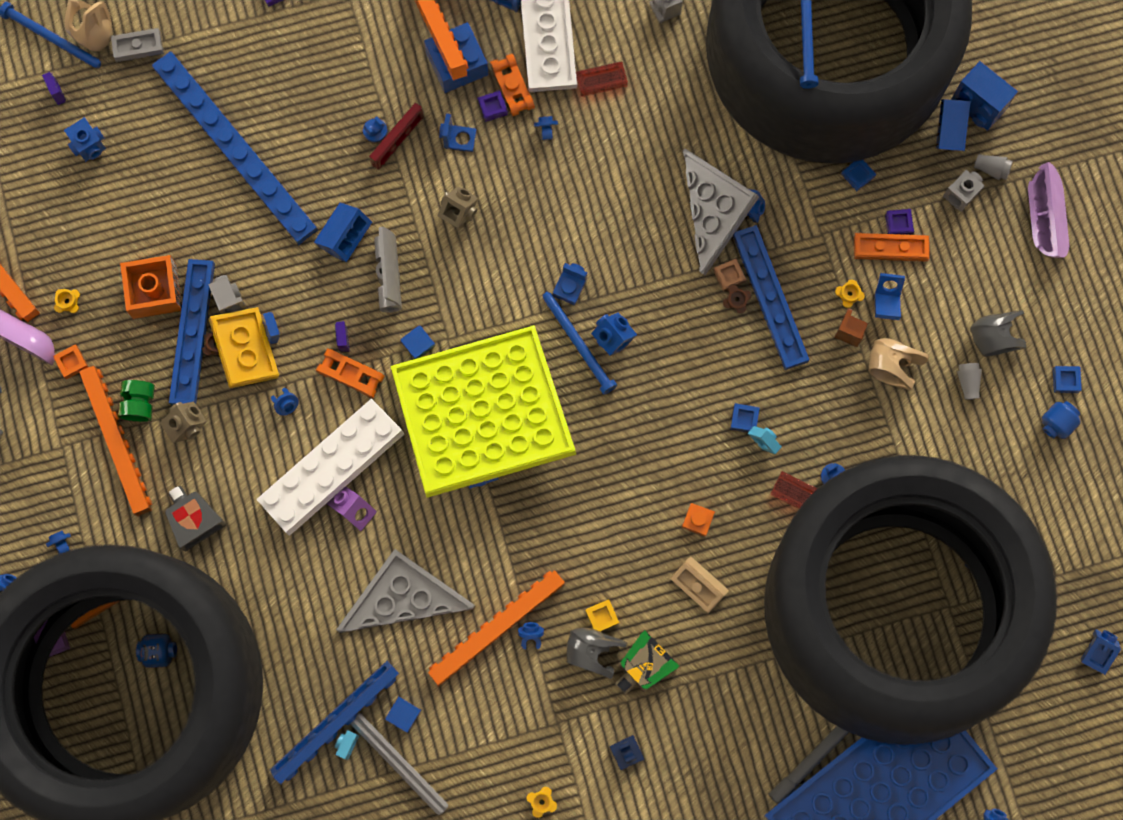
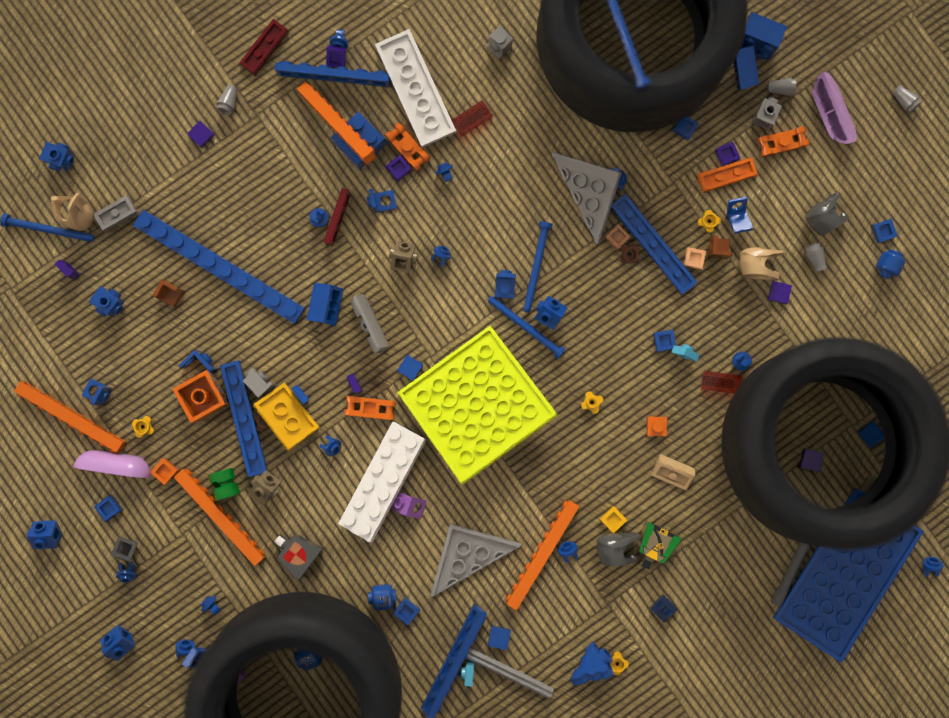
camera: 20 degrees left, 10 degrees up
none -> blue bracket [82,379,111,405]
none -> dark orange panel [152,279,184,307]
none -> blue bracket [178,350,217,372]
none -> blue head [368,584,396,611]
none -> blue tile [393,597,420,625]
none -> blue plate [431,245,452,267]
none -> blue bar [523,221,553,312]
none -> blue rock [570,642,614,685]
none -> yellow plate [581,391,603,414]
none -> light nougat tile [683,247,706,270]
none -> orange plate [757,126,810,157]
none -> dark purple tile [768,281,792,304]
none -> dark purple tile [799,448,824,472]
none -> blue tile [857,421,884,448]

